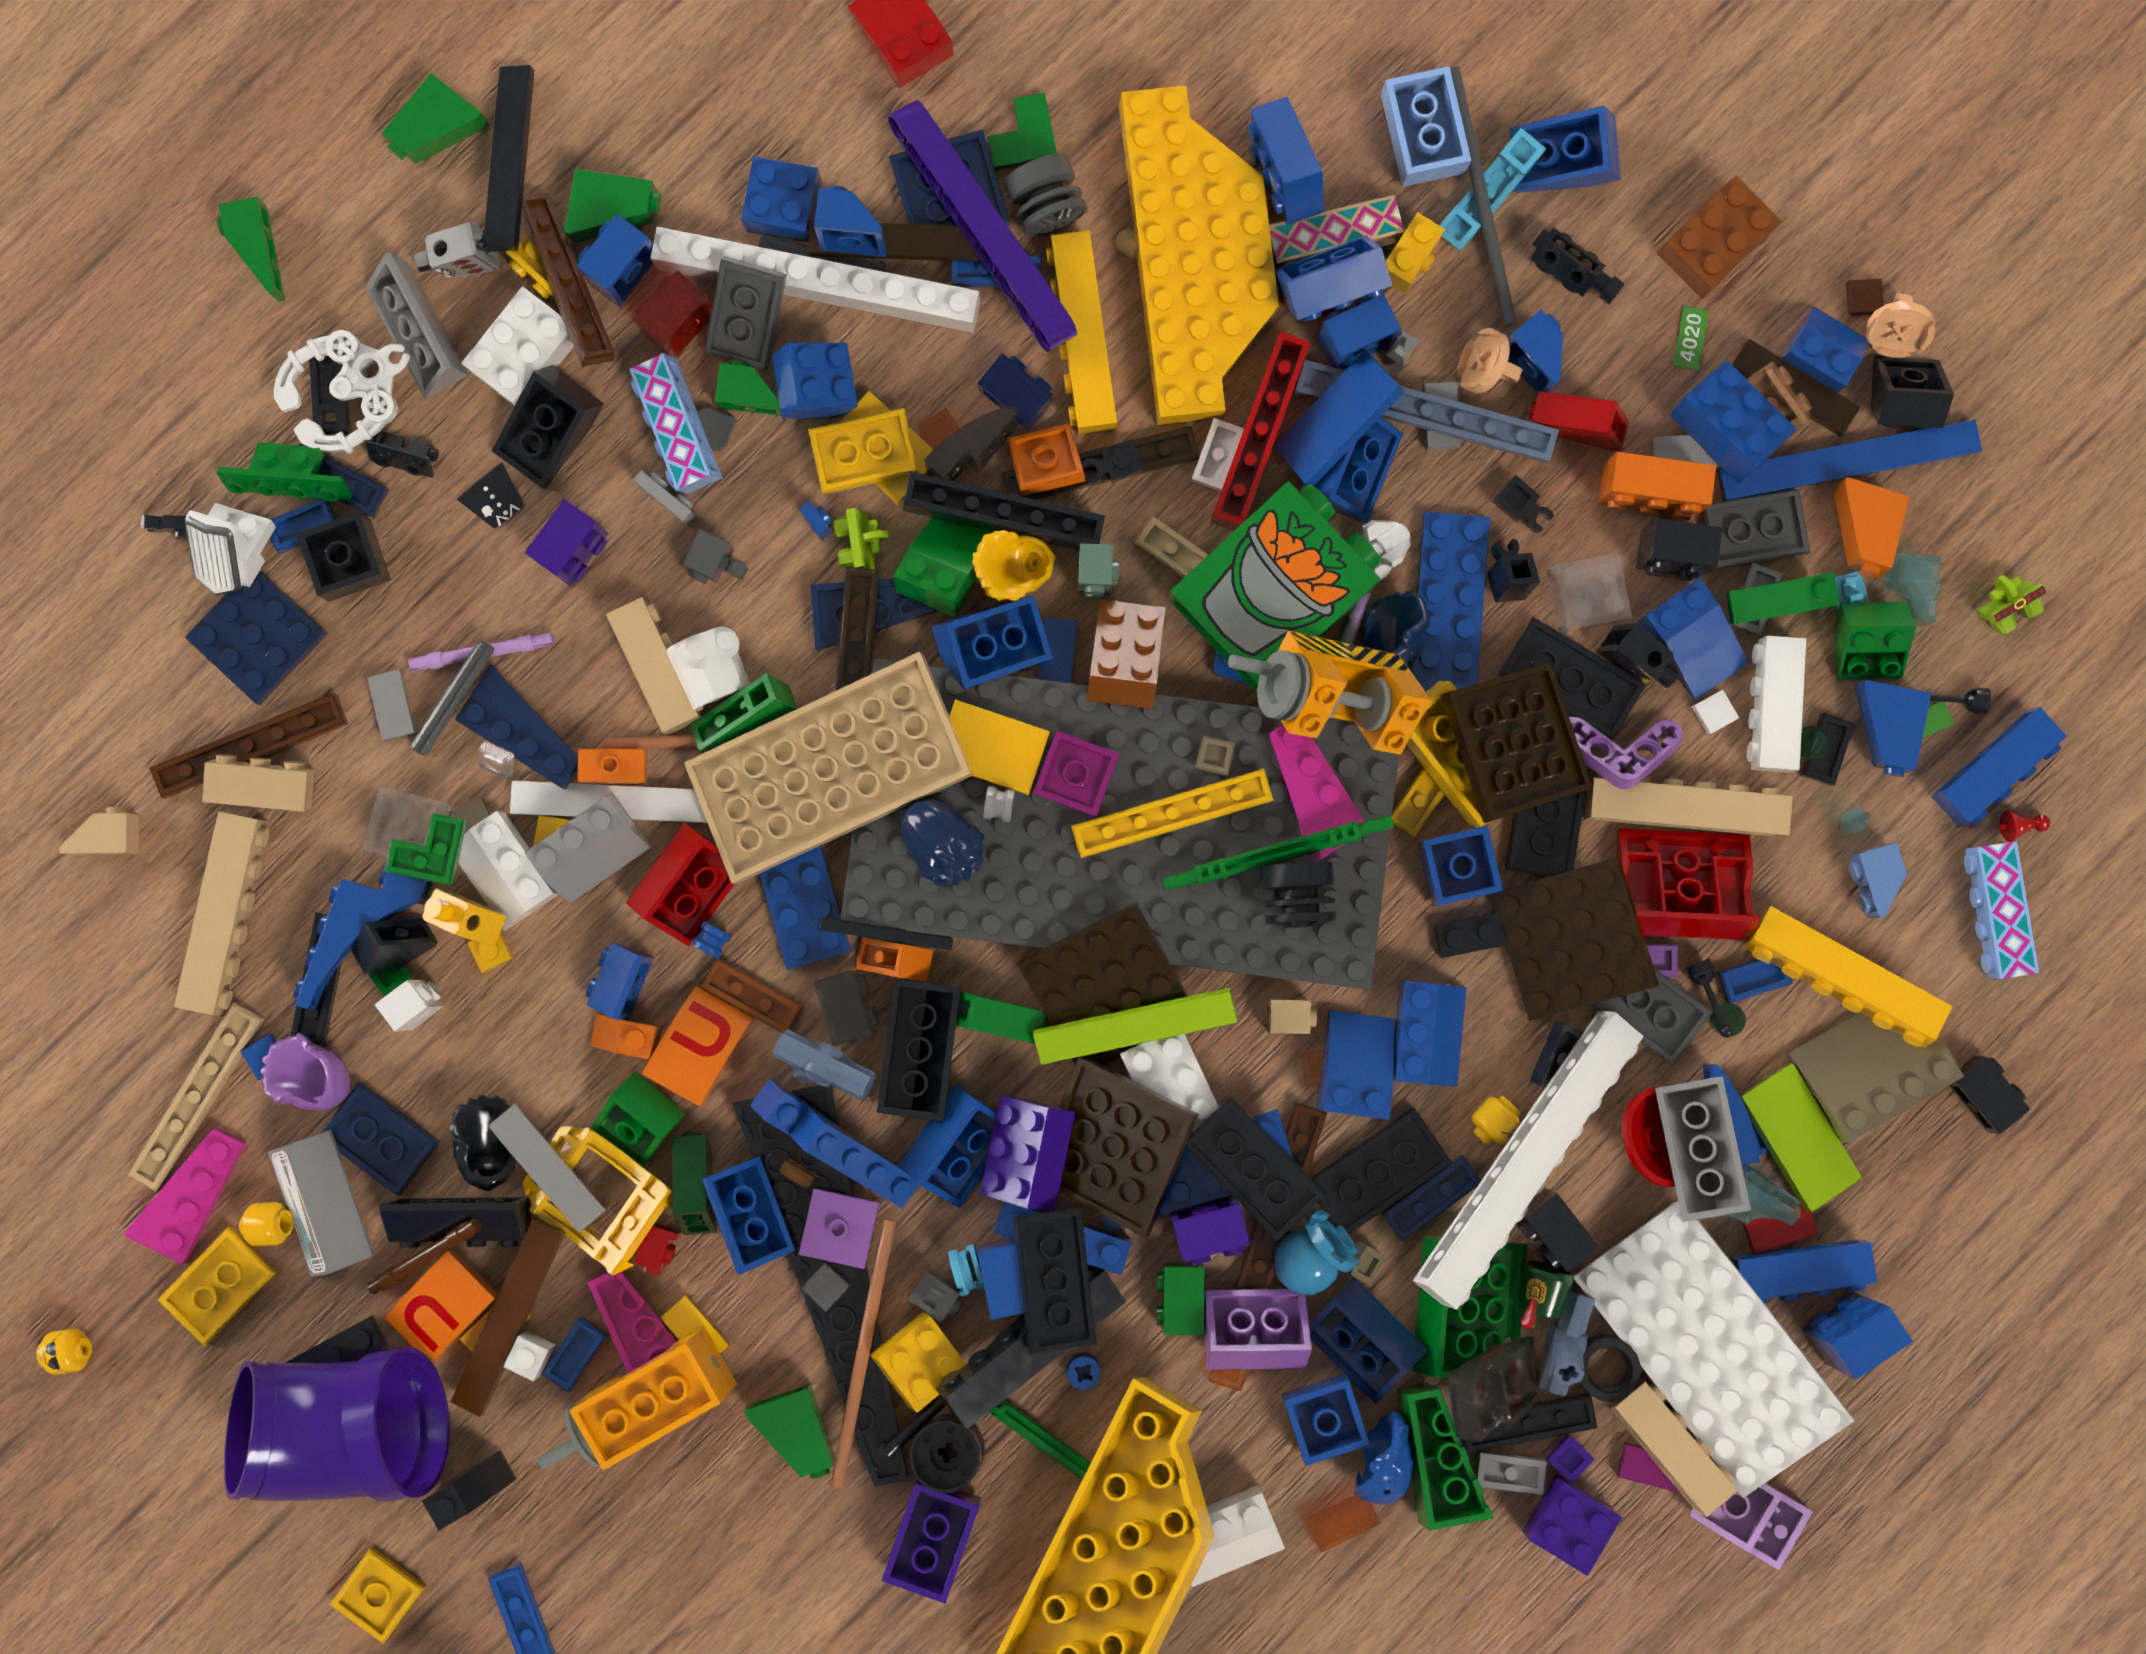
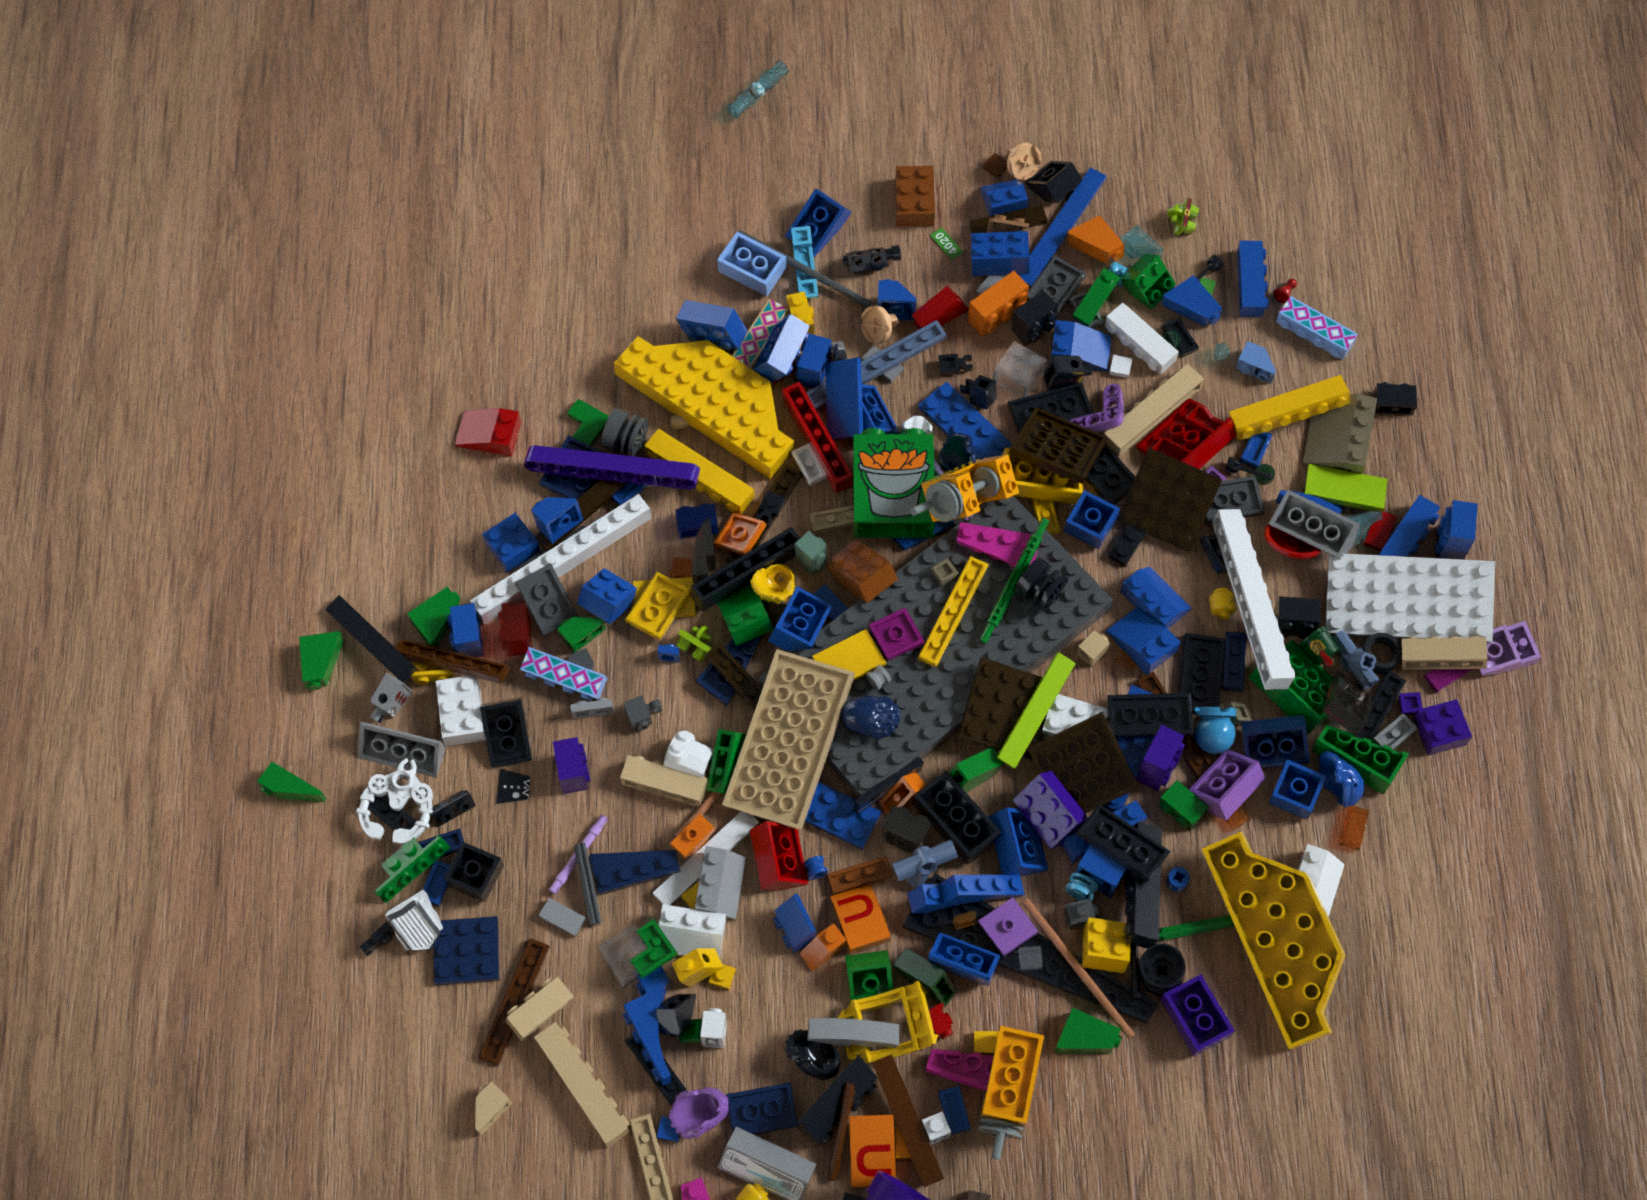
camera: 45 degrees left, 20 degrees down
clear tile [479,740,514,779] -> none

